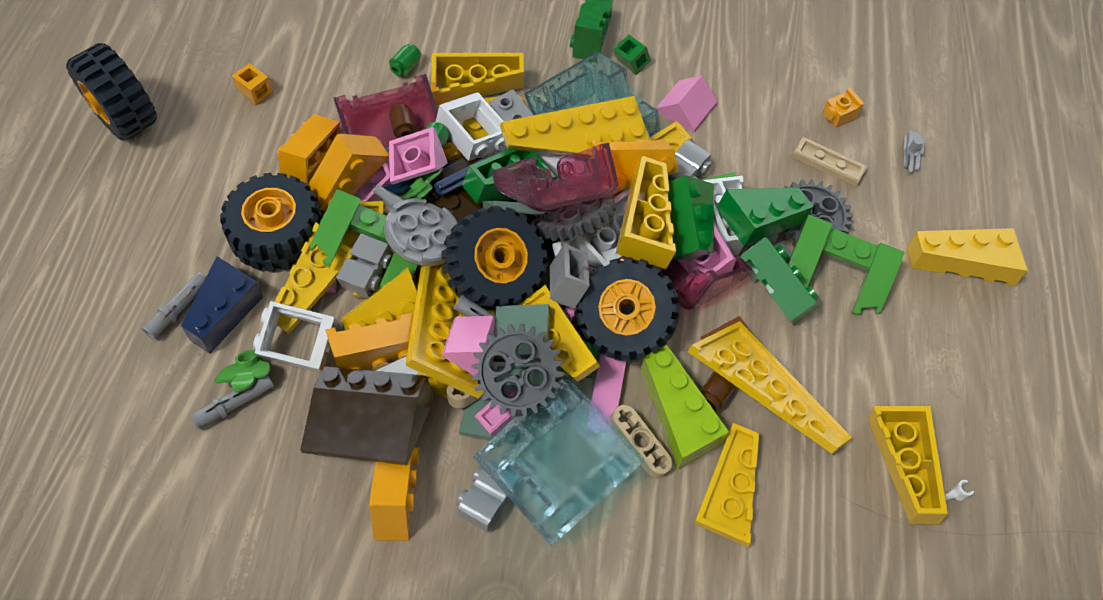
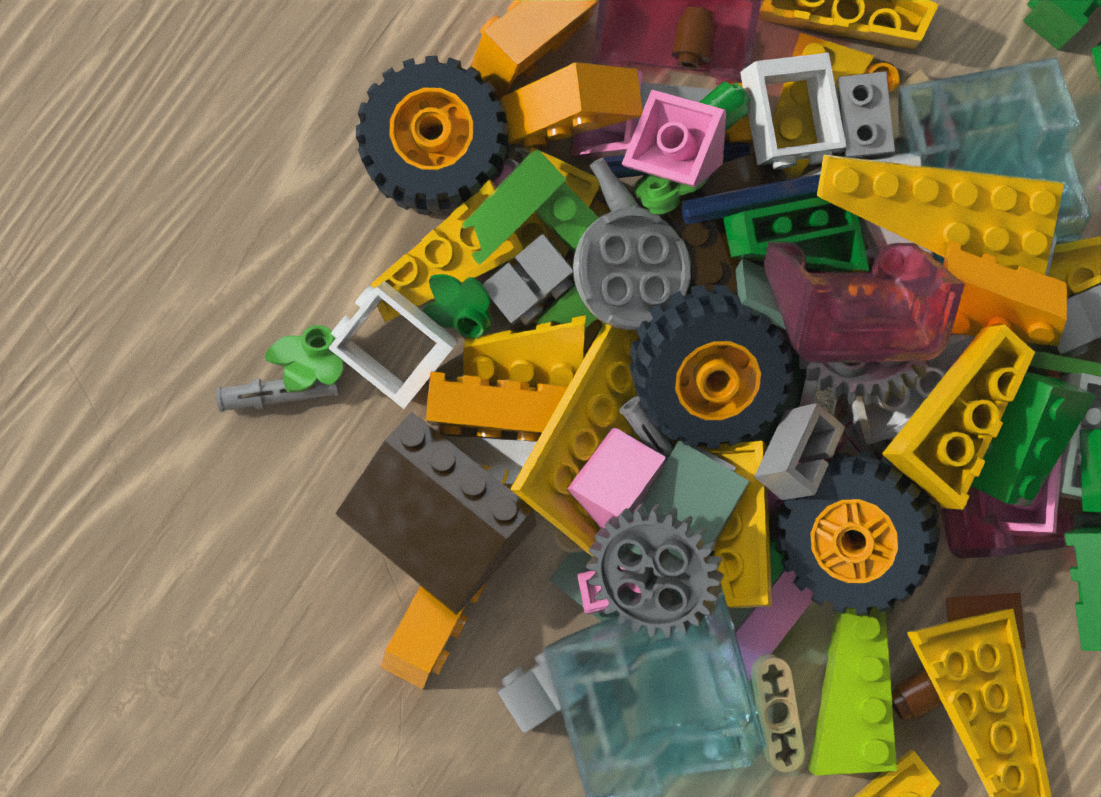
camera: 30 degrees right, 25 degrees up
light grey pin [141,272,206,340] -> none
dark blue wedge [181,256,263,354] -> none
none -> green plate [423,274,492,339]

